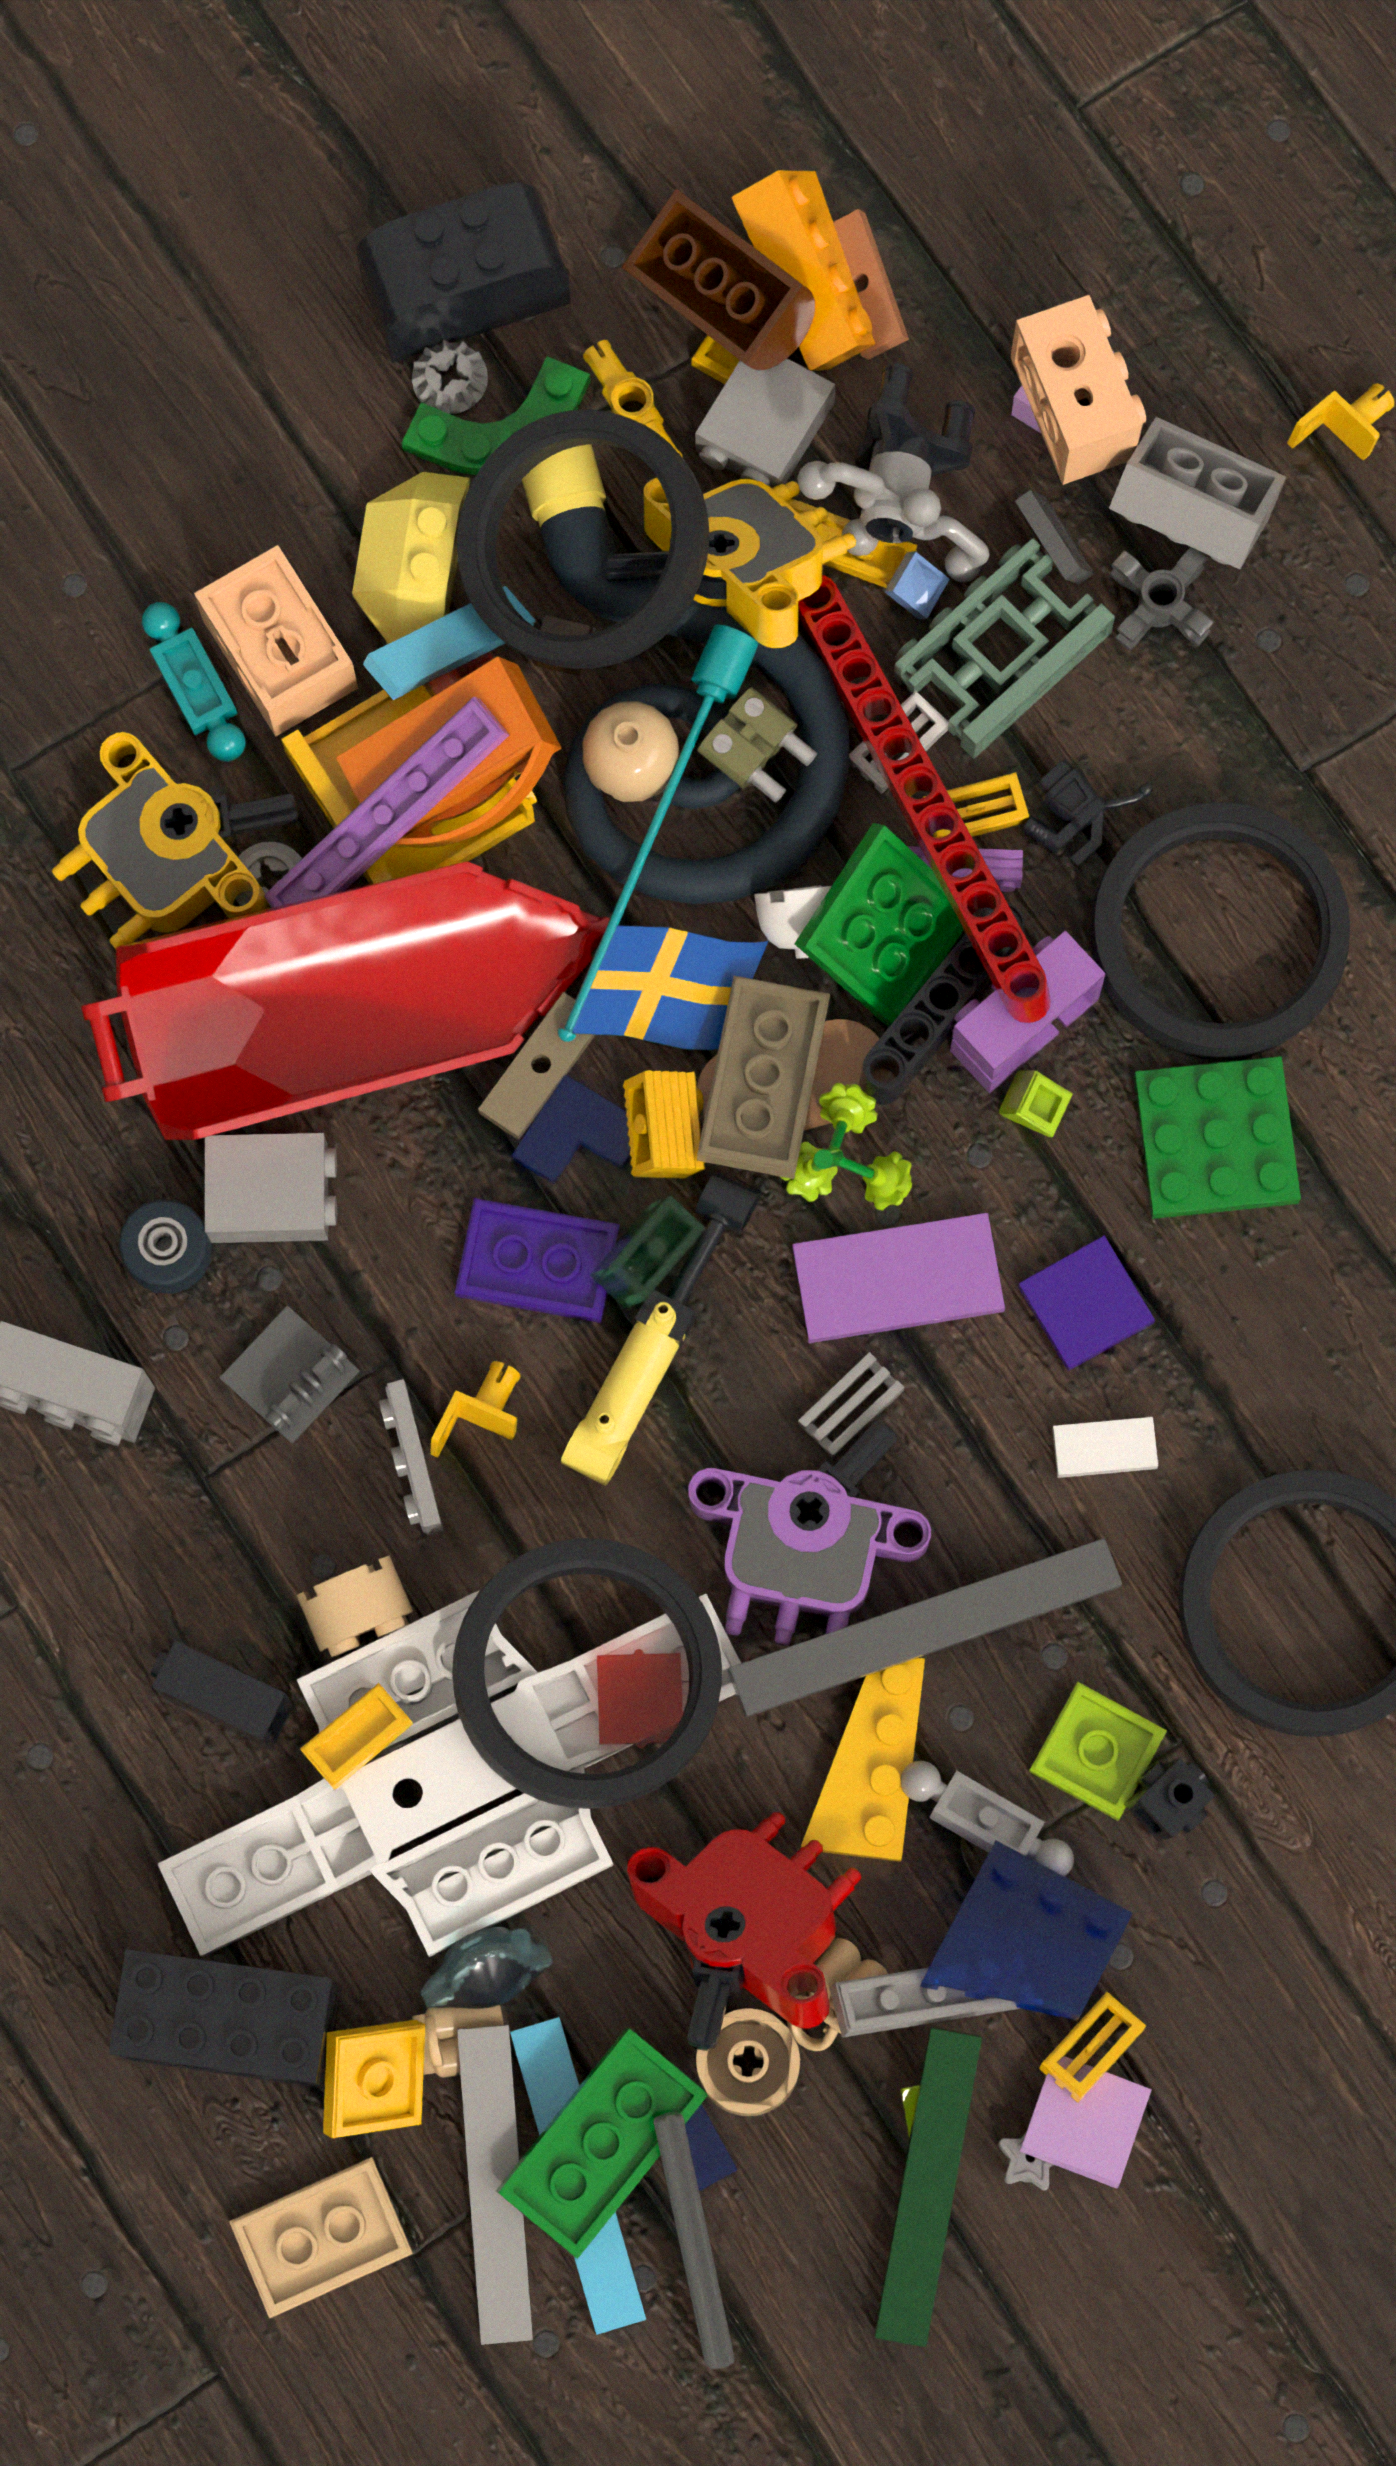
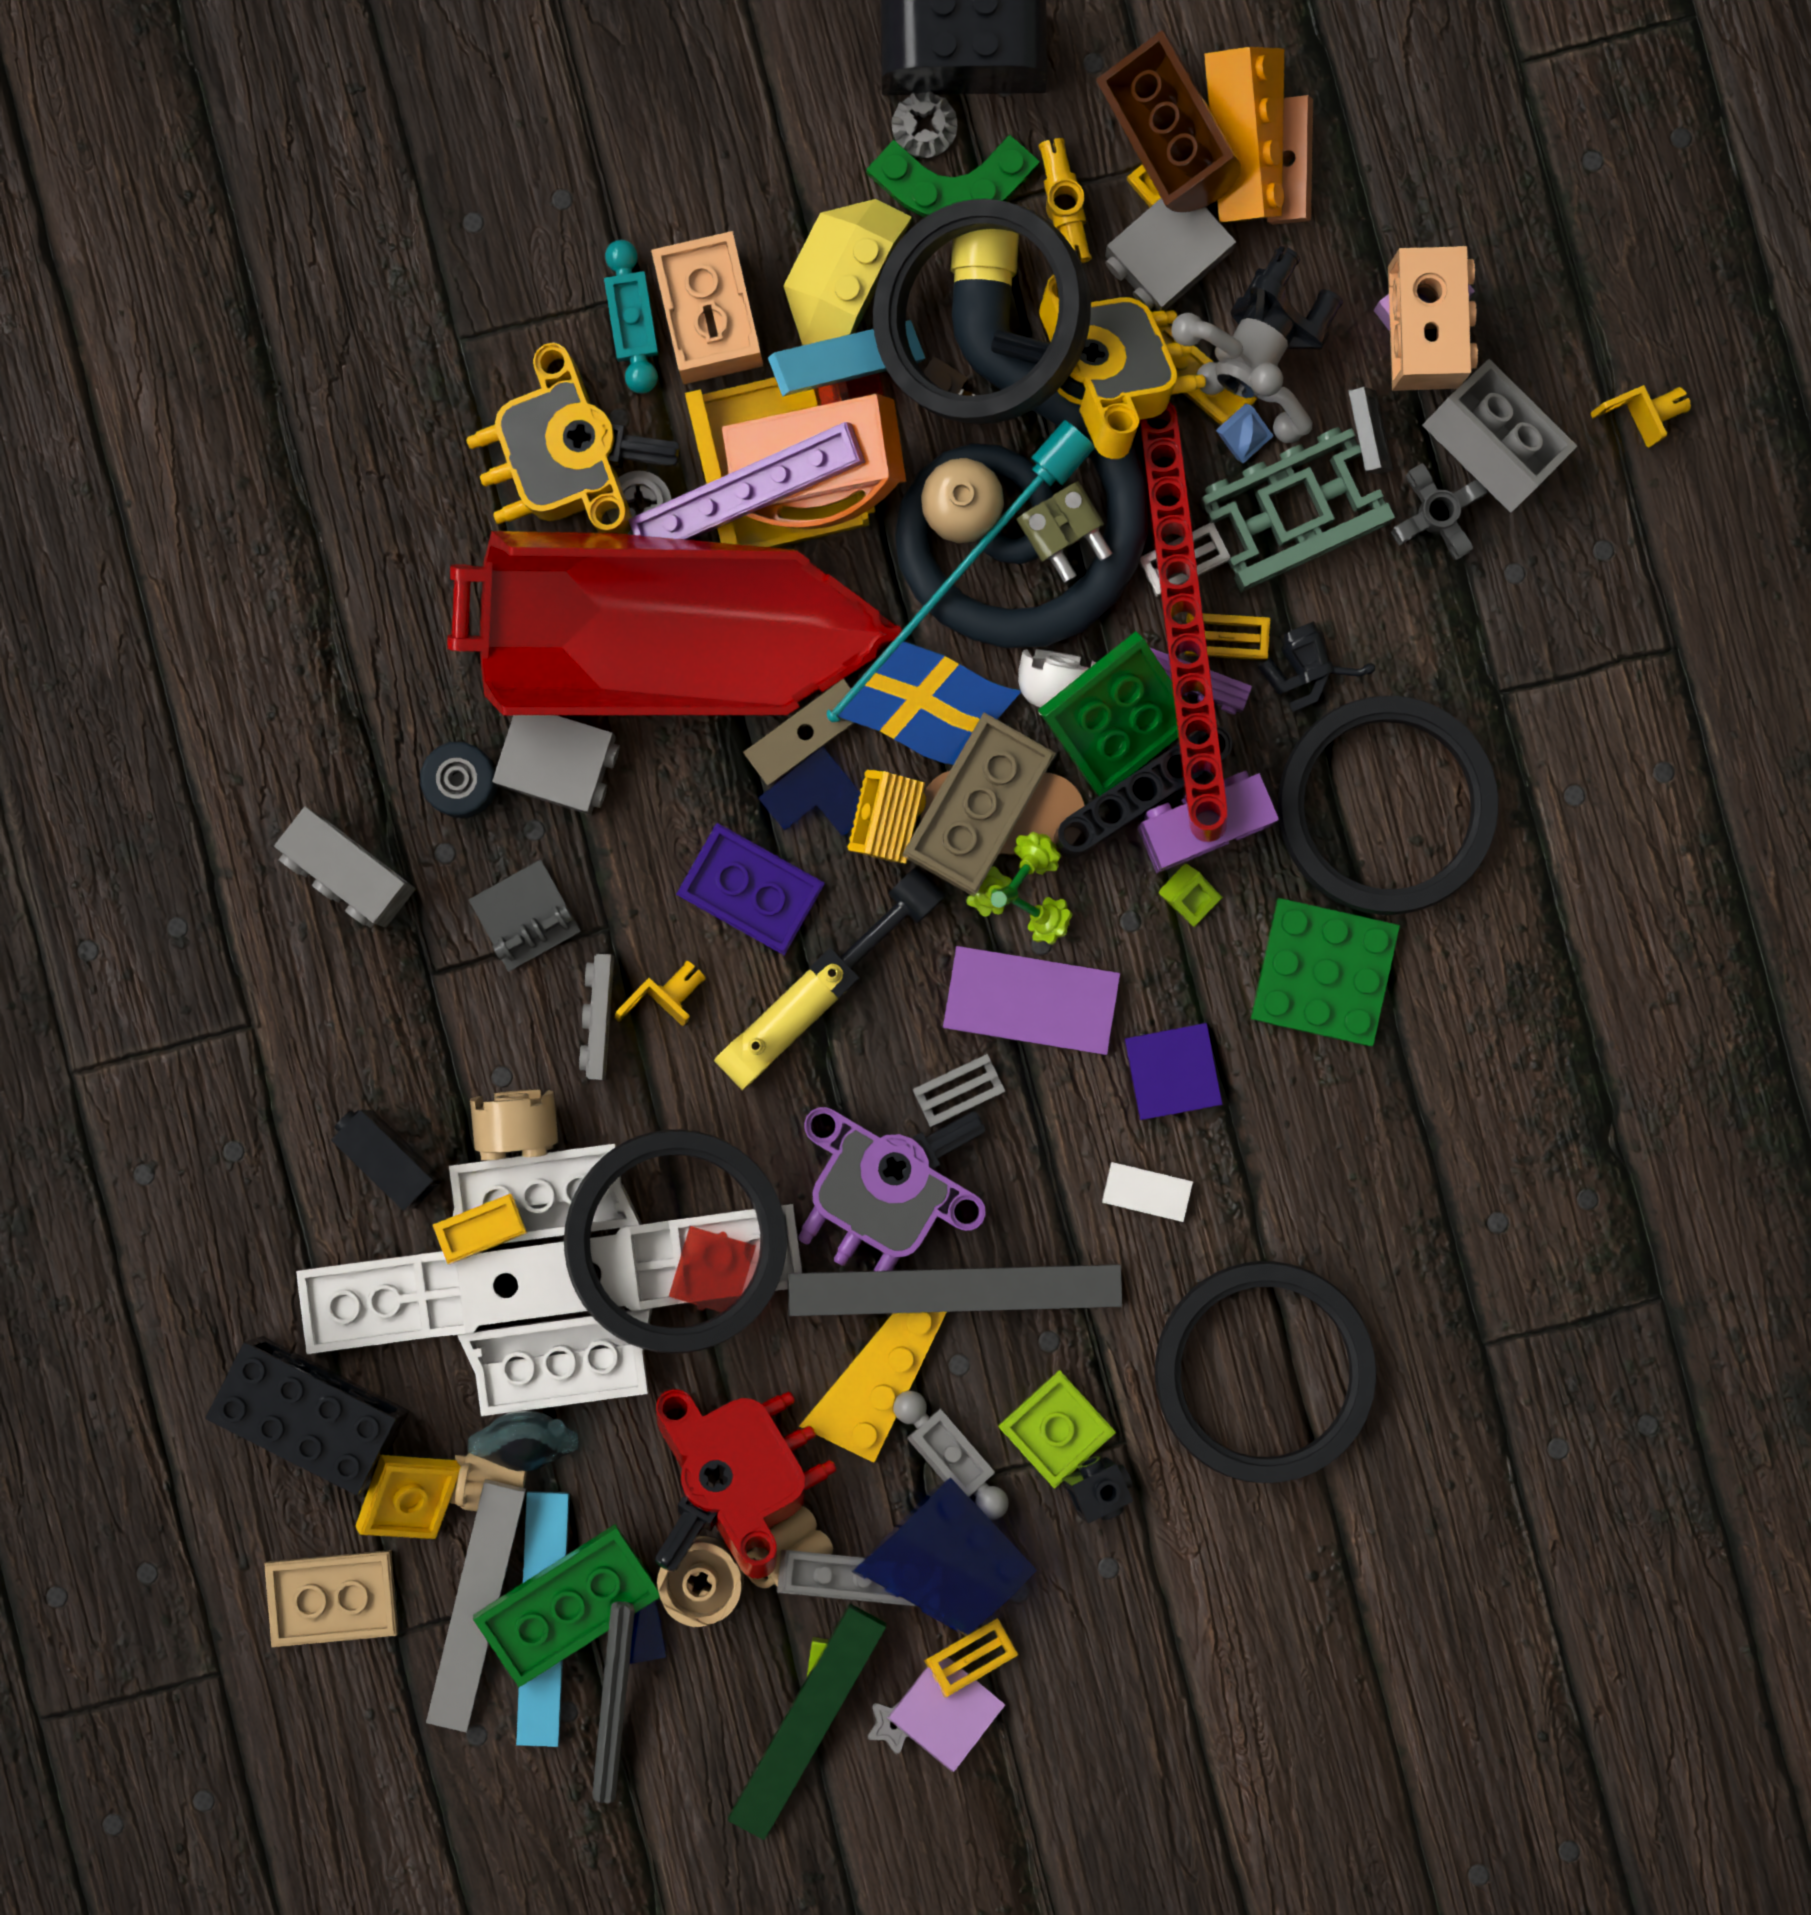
camera: 20 degrees right, 10 degrees up
clear green brick [590,1195,706,1309] -> none

